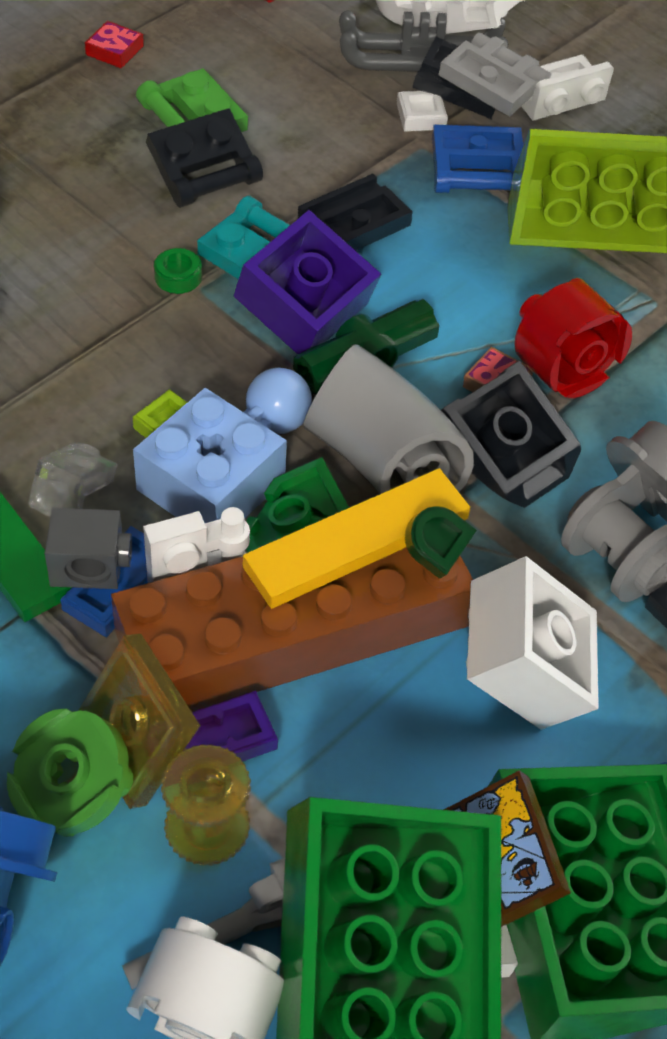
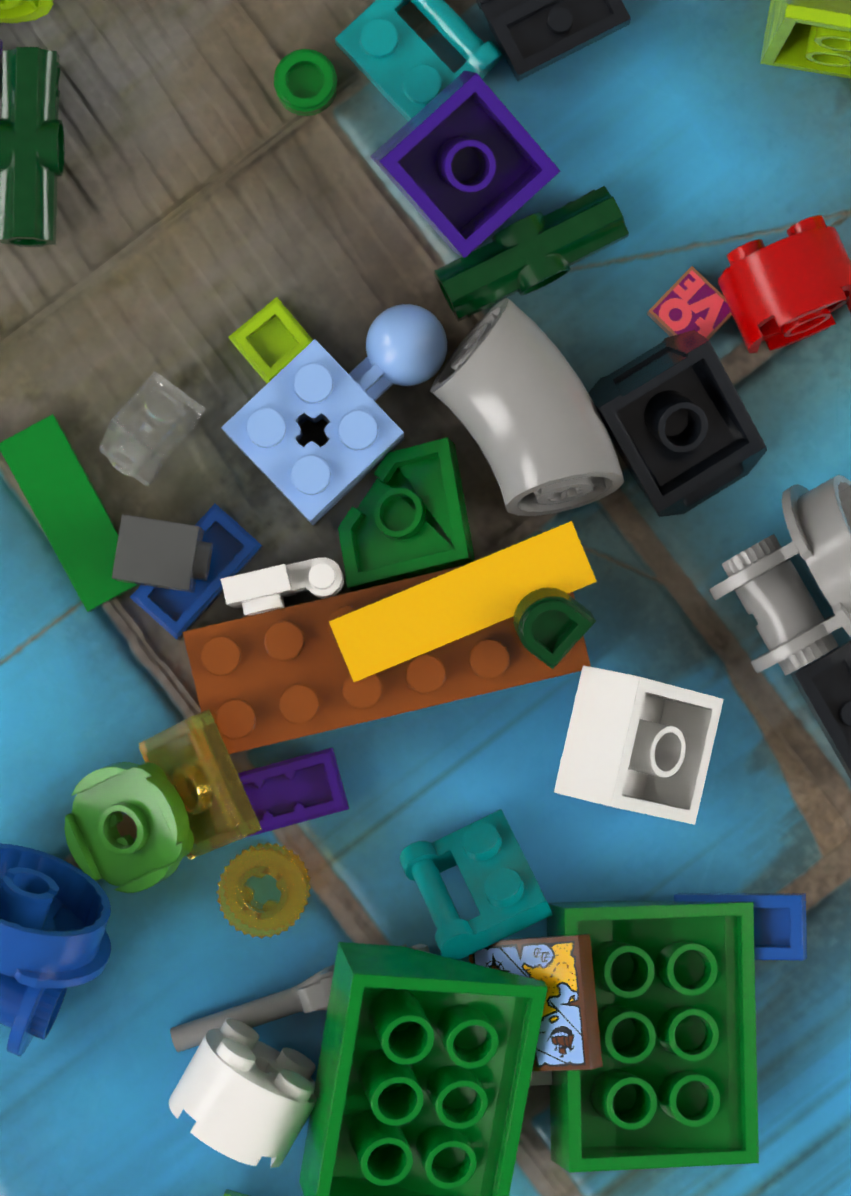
camera: 10 degrees right, 35 degrees up
none -> teal plate [399,809,553,960]

